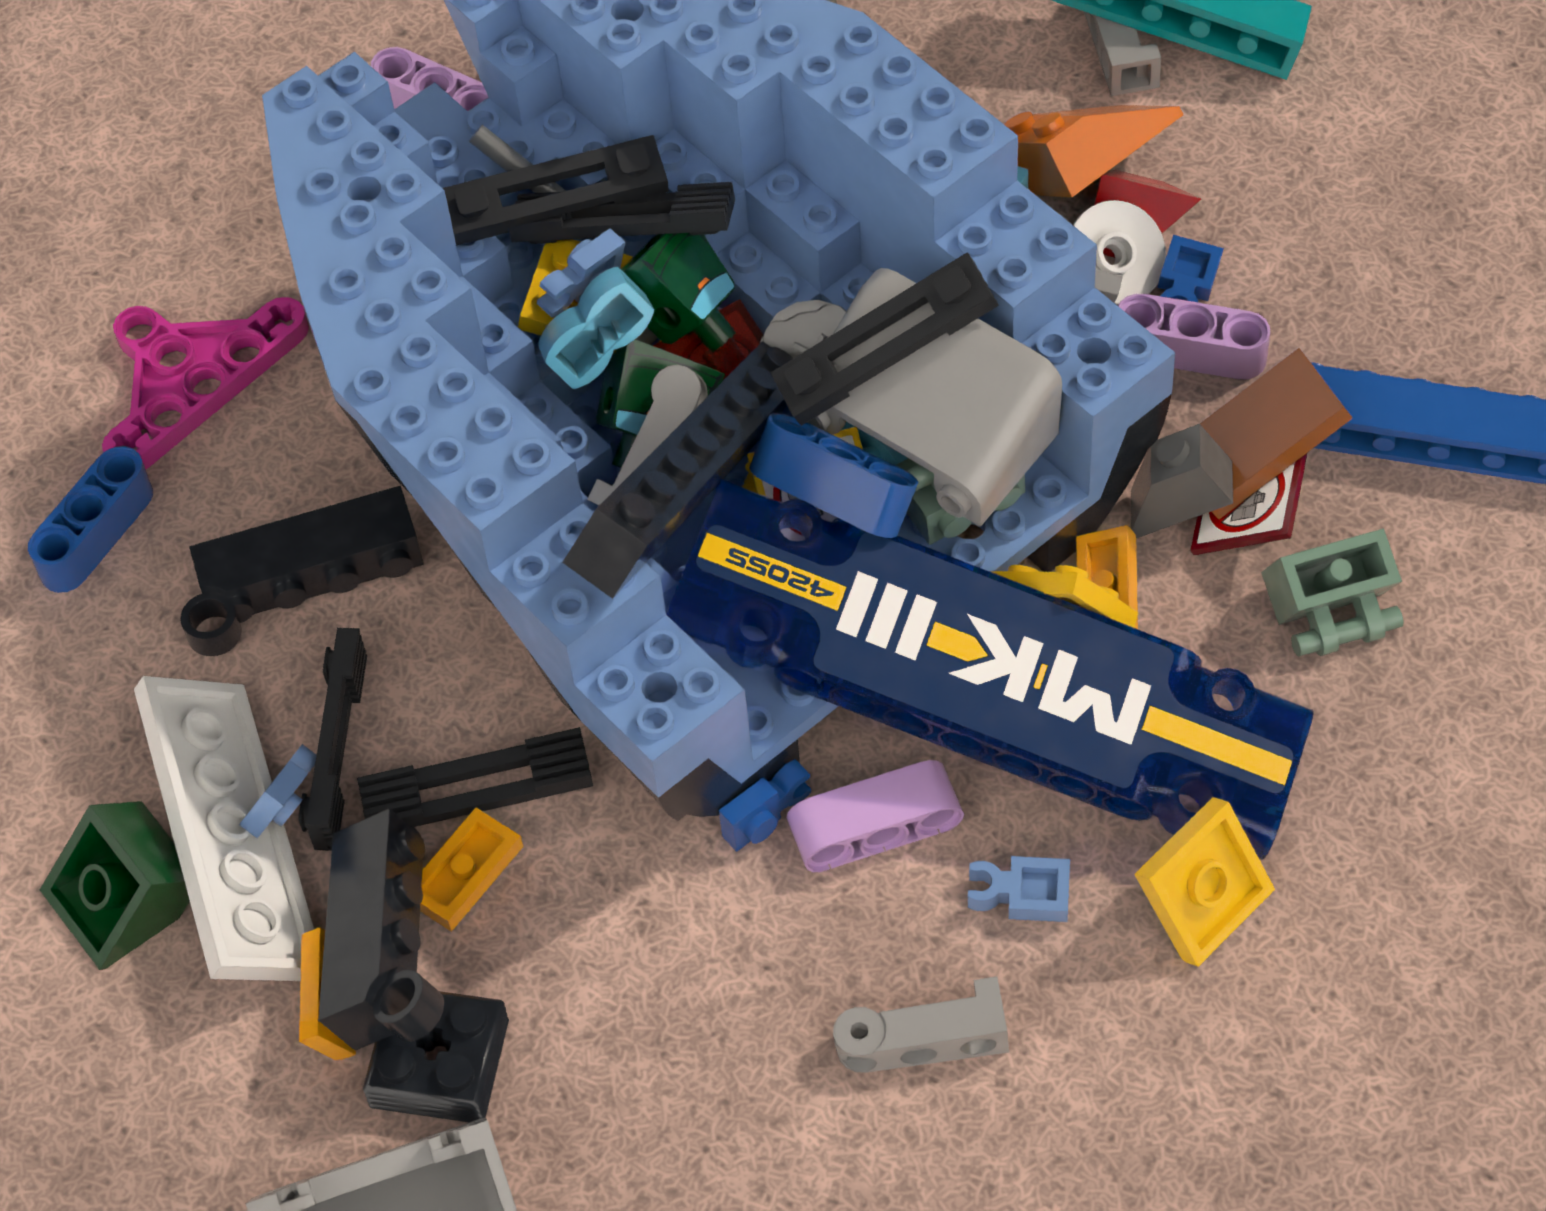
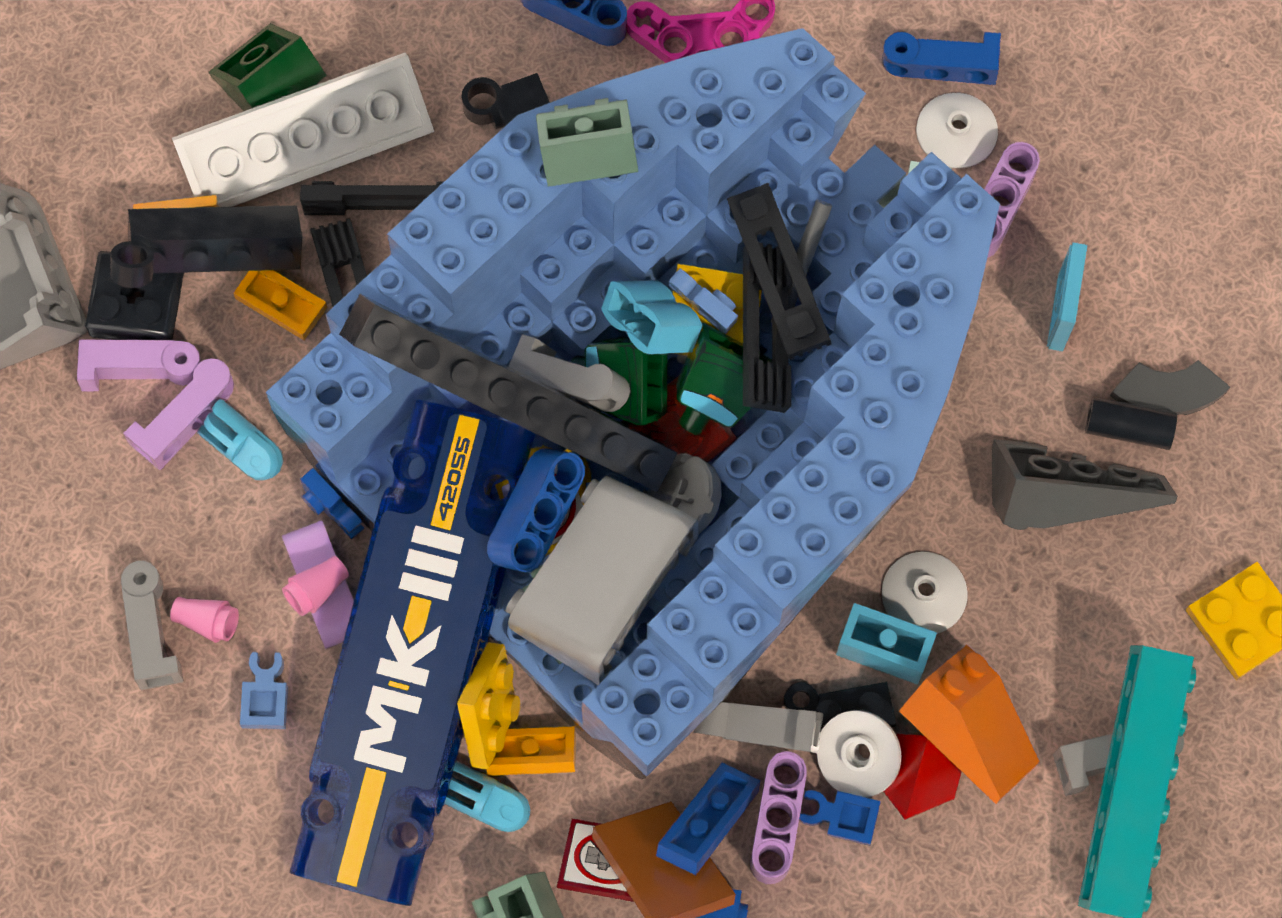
camera: 80 degrees right, 15 degrees up
medium blue plate [239,744,316,839] -> none
black container [771,252,999,426] -> none
dark grey slope [1131,424,1233,539] -> none
yellow plate [1134,797,1275,967] -> none
none -> lavender leg [77,340,201,391]
none -> lavender leg [123,358,234,470]
none -> bright pink cone [170,597,239,643]
none -> medium azure arm [197,399,283,481]
none -> bright pink cone [282,556,349,616]
none -> medium azure arm [433,758,530,832]
none -> sand green brick [536,98,639,187]
none -> blue plate [656,763,761,875]
none -> blue leg [882,32,1001,85]

